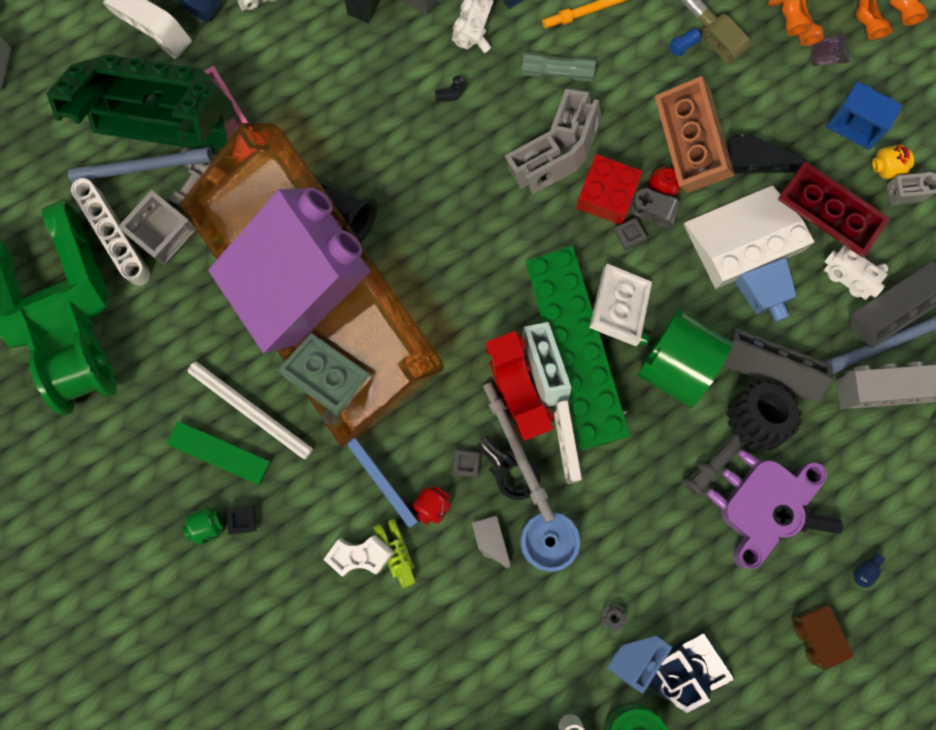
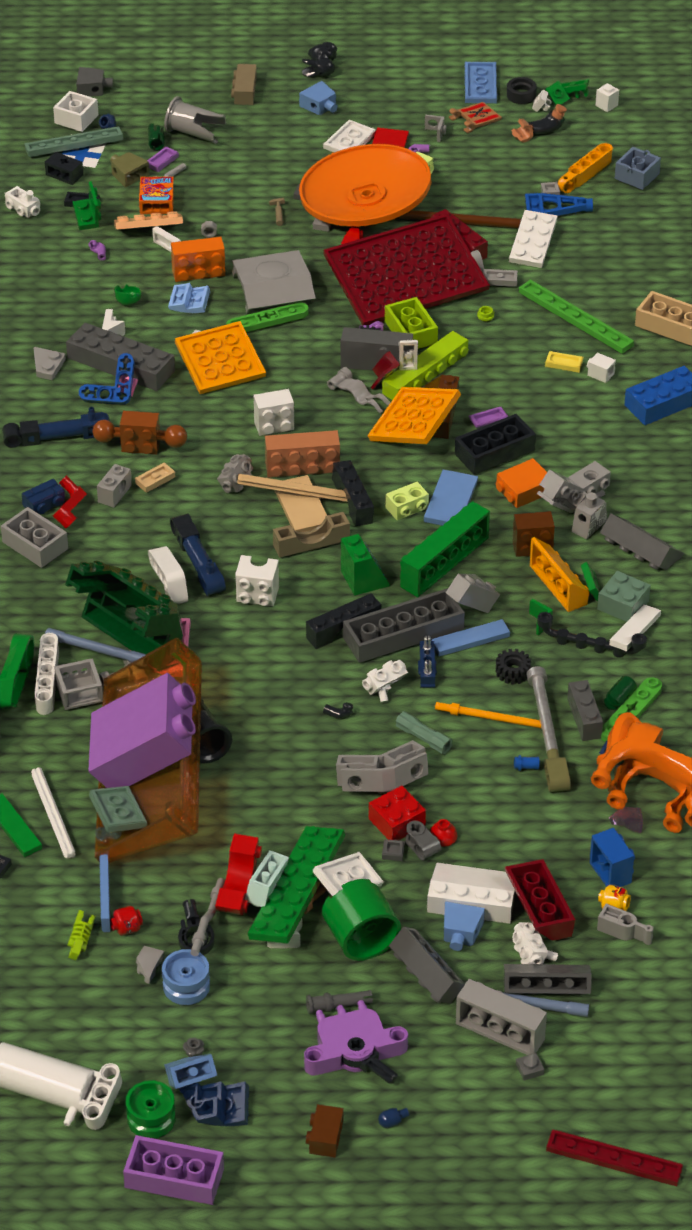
camera: 30 degrees right, 35 degrees down
white tile [324,535,395,577] -> none
dark grey tile [452,449,481,478] -> none
white tile [553,400,582,484] -> none
nougat brick [655,76,735,193] -> none
black slope [726,134,806,174] -> none
black tyre [727,379,802,452] -> none

